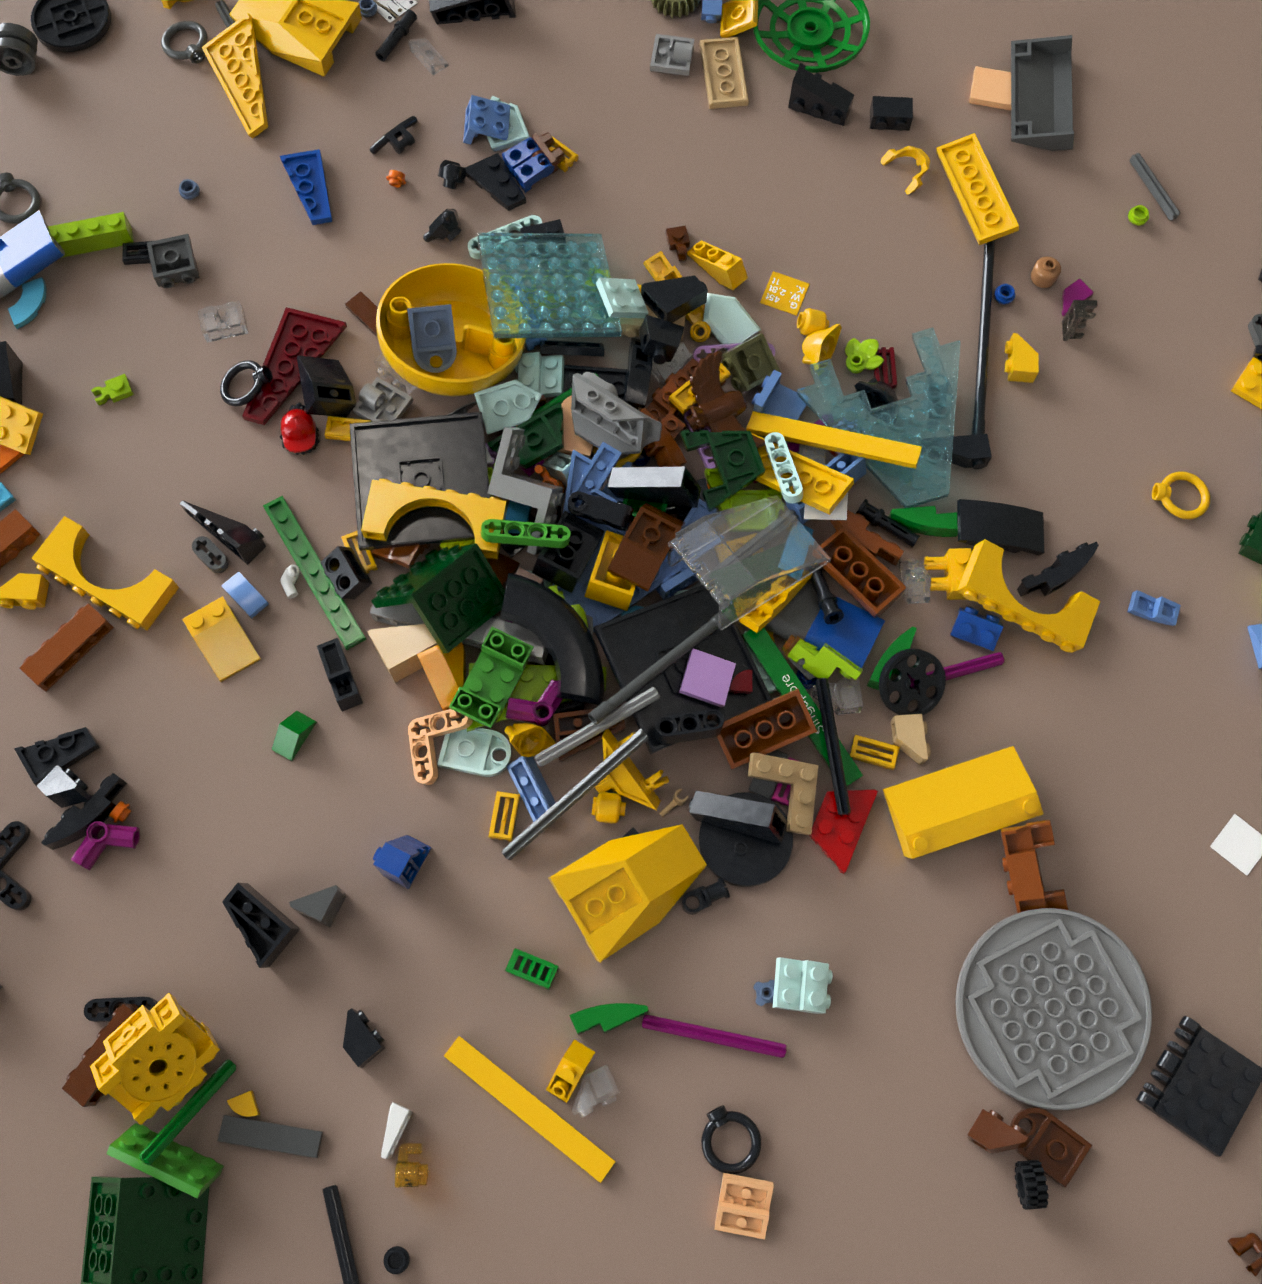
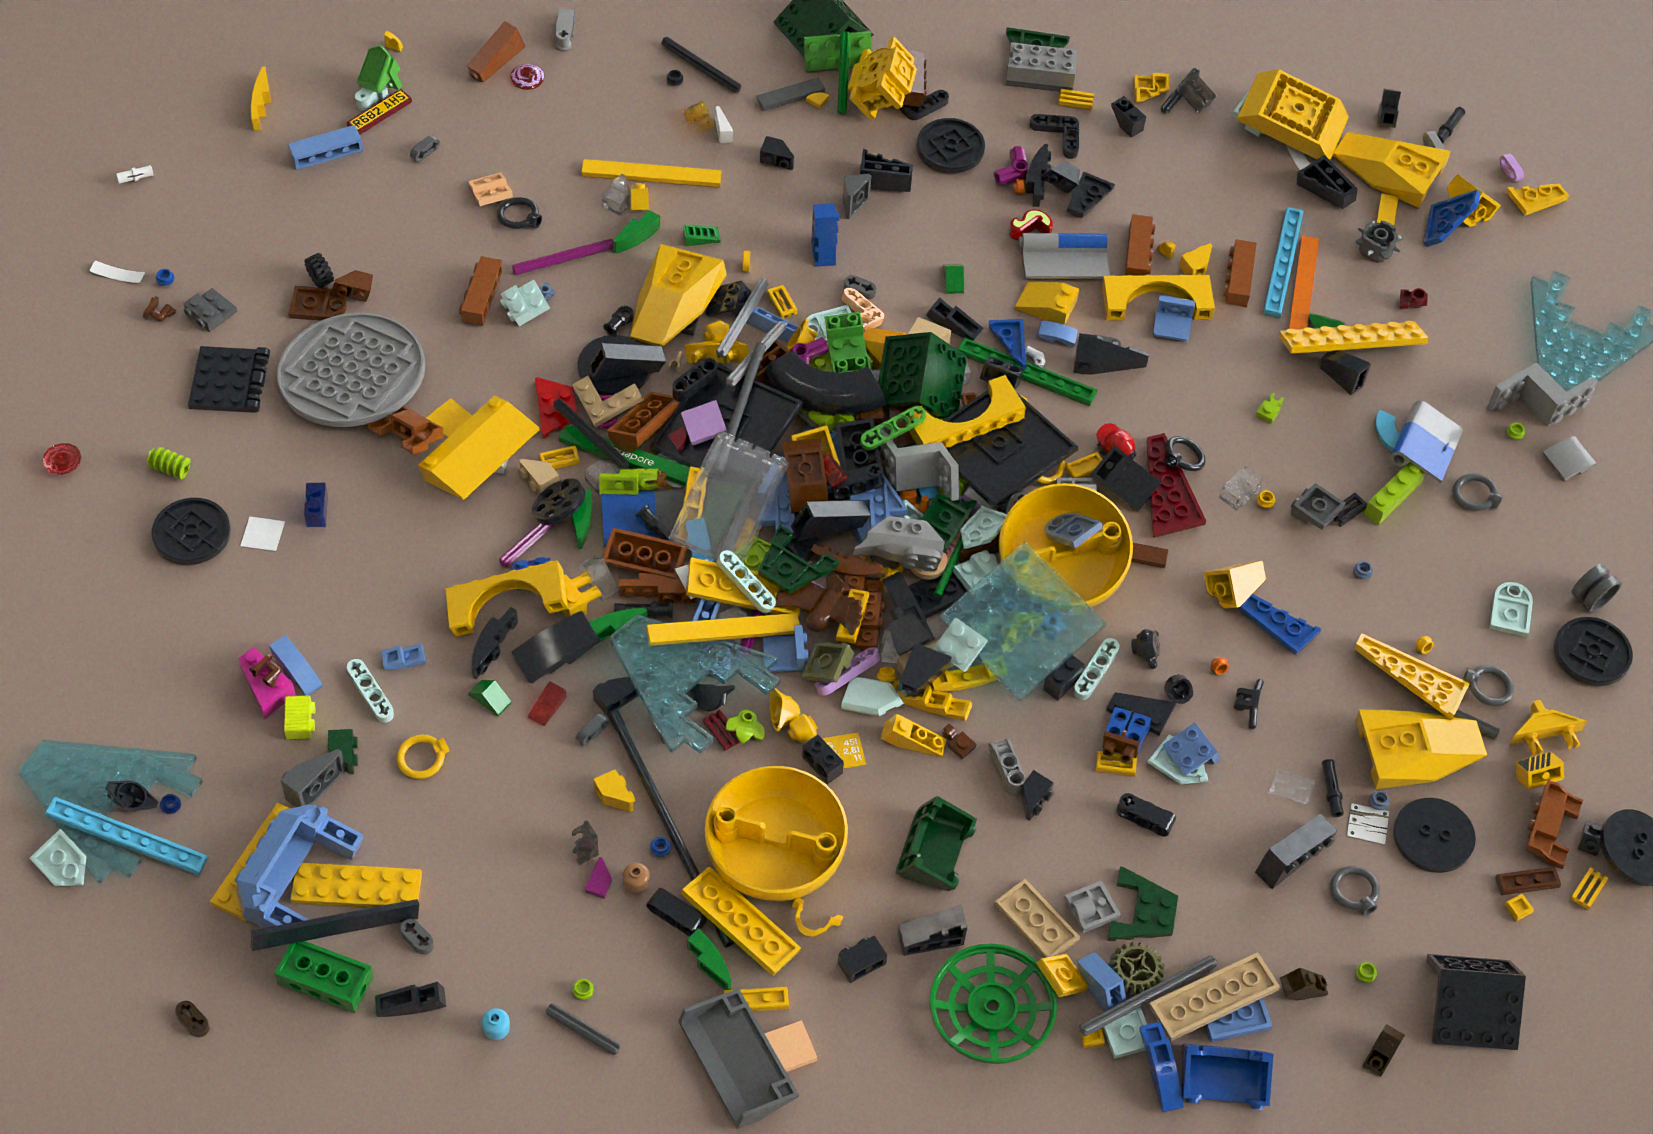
camera: 145 degrees right, 15 degrees down
none -> dark grey plate [183,288,237,332]
none -> clear blue brick [304,483,328,527]
none -> light aqua beam [347,659,394,723]
none -> yellow sticker [426,398,472,437]
none -> dark orange brick [459,256,503,326]
none -> slope [468,680,511,717]
none -> medium azure head [481,1008,510,1040]
none -> clear red slope [528,681,566,726]
none -> dark grey beam [576,713,609,746]
none -> black beam [646,888,707,937]
none -> green slope [687,928,731,990]
none -> yellow cylinder [704,766,848,901]
none -> black bracket [706,281,751,317]
none -> yellow tile [724,987,789,1011]
none -> yellow tile [742,250,750,272]
none -> black brick [802,735,844,784]
none -> clear red slope [823,453,848,487]
none -> dark grey beam [844,275,876,300]
none -> dark green windscreen [896,796,977,891]
none -> black plate [917,118,985,173]
none -> blue wing [989,319,1026,369]
none -> light grey piece [989,738,1025,795]
none -> red animal [1009,209,1053,240]
none -> light grey door [1018,233,1110,279]
none -> black slope [1021,770,1054,821]
none -> dark green wing [1108,866,1178,941]
none -> black piece [1116,793,1176,837]
none -> medium blue bracket [1153,295,1195,342]
none -> yellow tile [1157,241,1176,259]
none -> yellow slope [1203,561,1266,608]
none -> yellow plate [1257,490,1276,508]
none -> yellow plate [1416,636,1434,654]
none -> light aqua tile [1489,582,1533,637]

